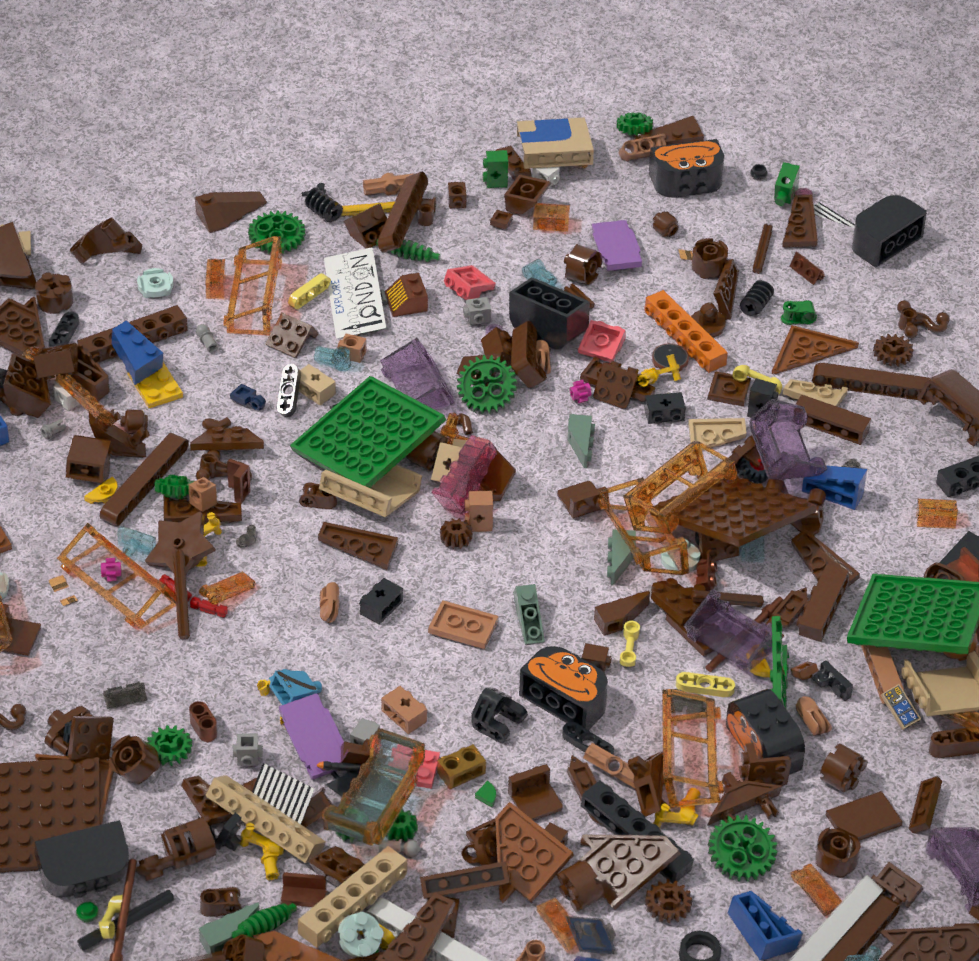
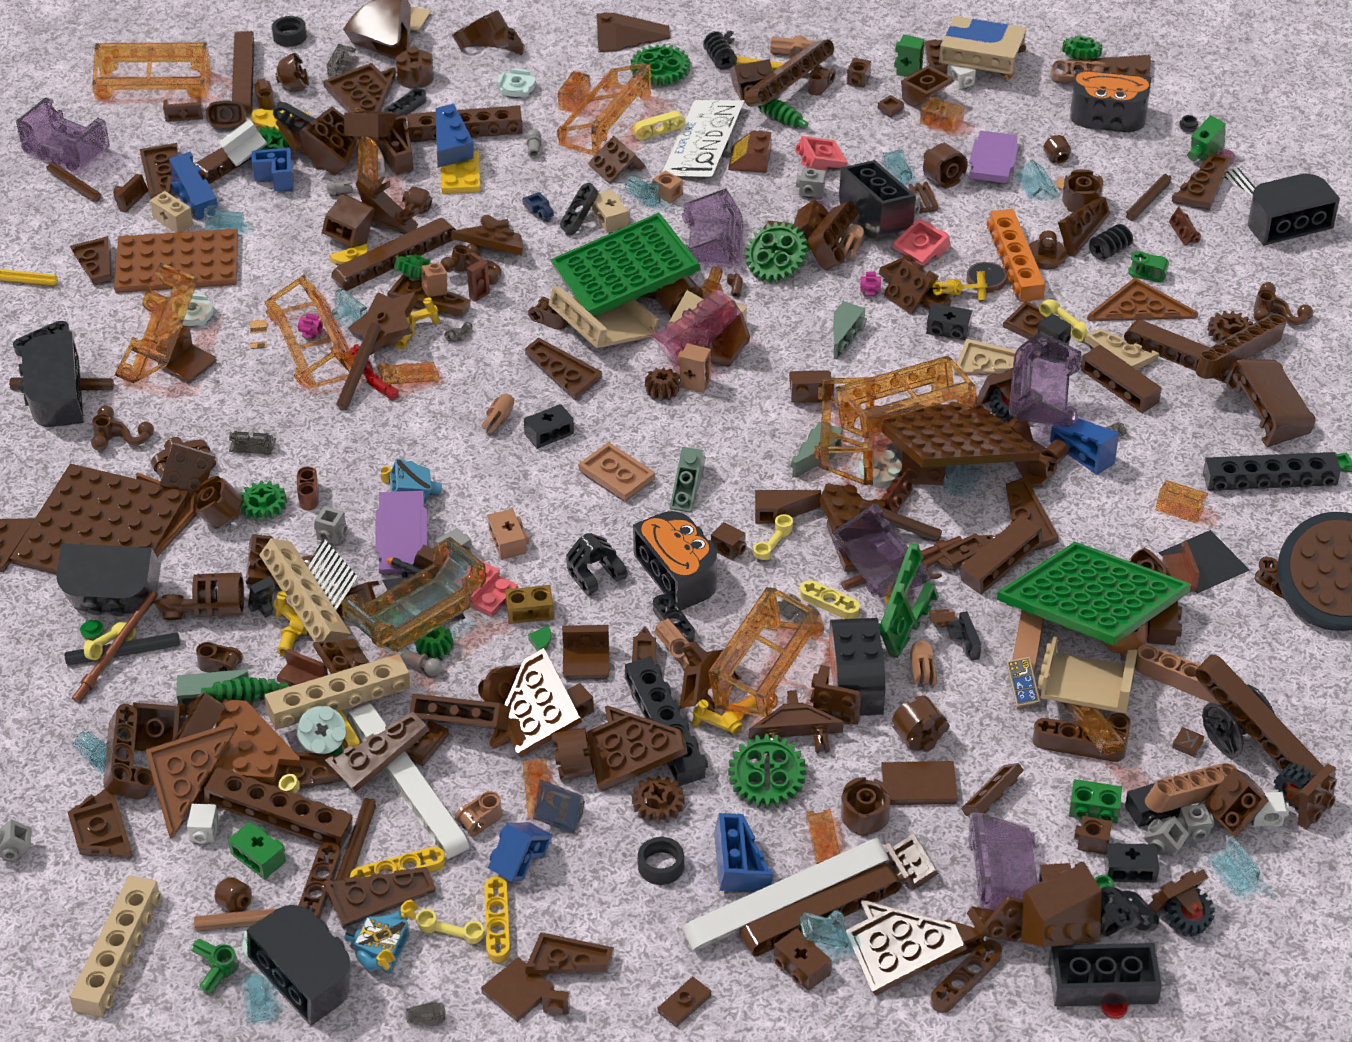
camera: 25 degrees right, 0 degrees up
none -> clear light blue panel [1016,159,1057,199]
none -> reddish brown beam [1196,315,1286,379]

